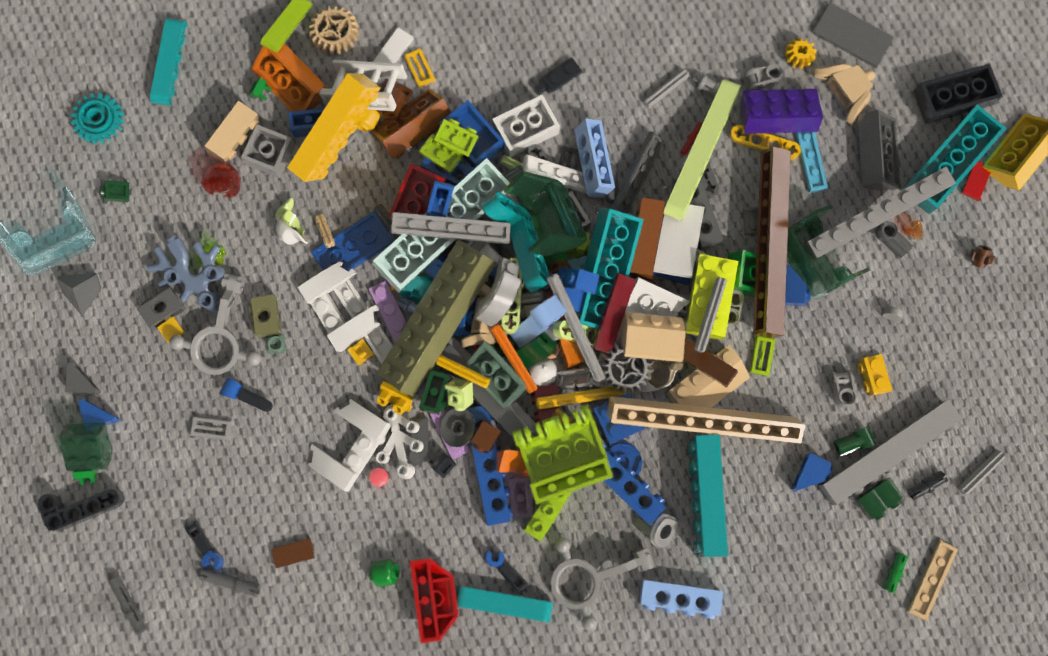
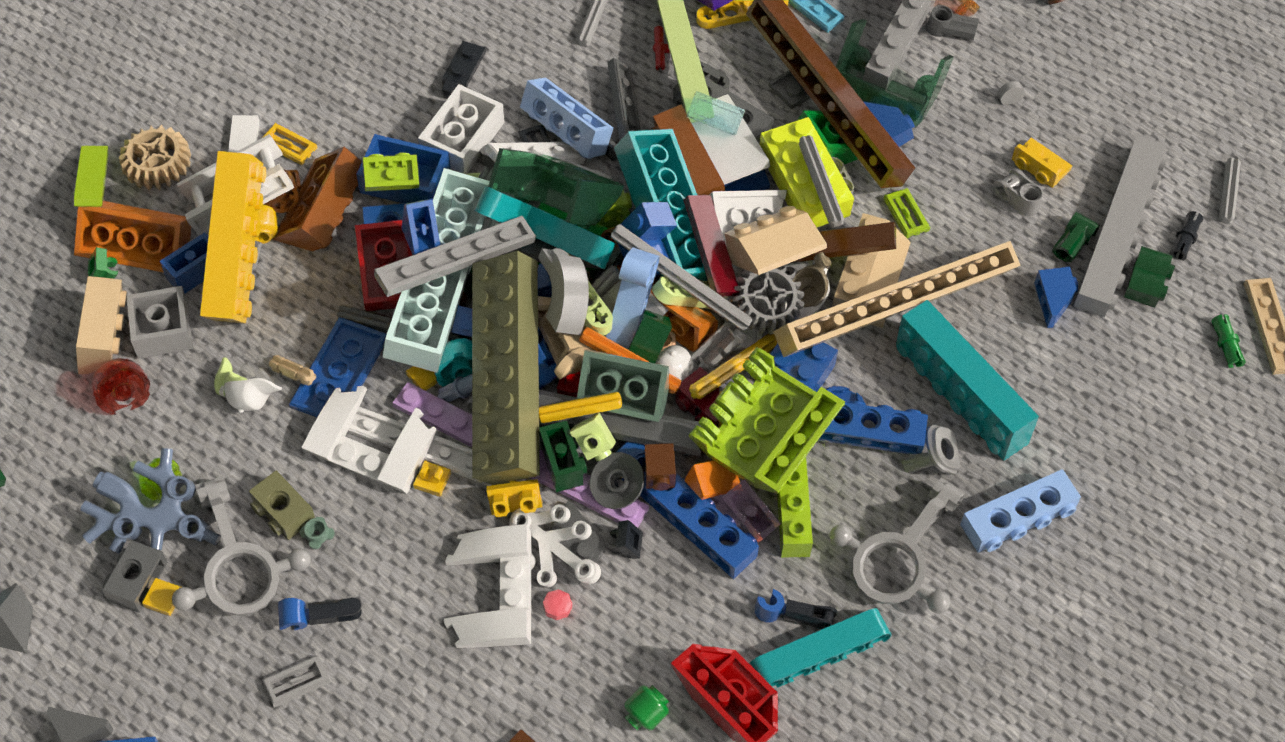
camera: 30 degrees left, 20 degrees down
lime bracket [419,133,464,174] -> none
none -> clear light blue tile [686,91,745,136]

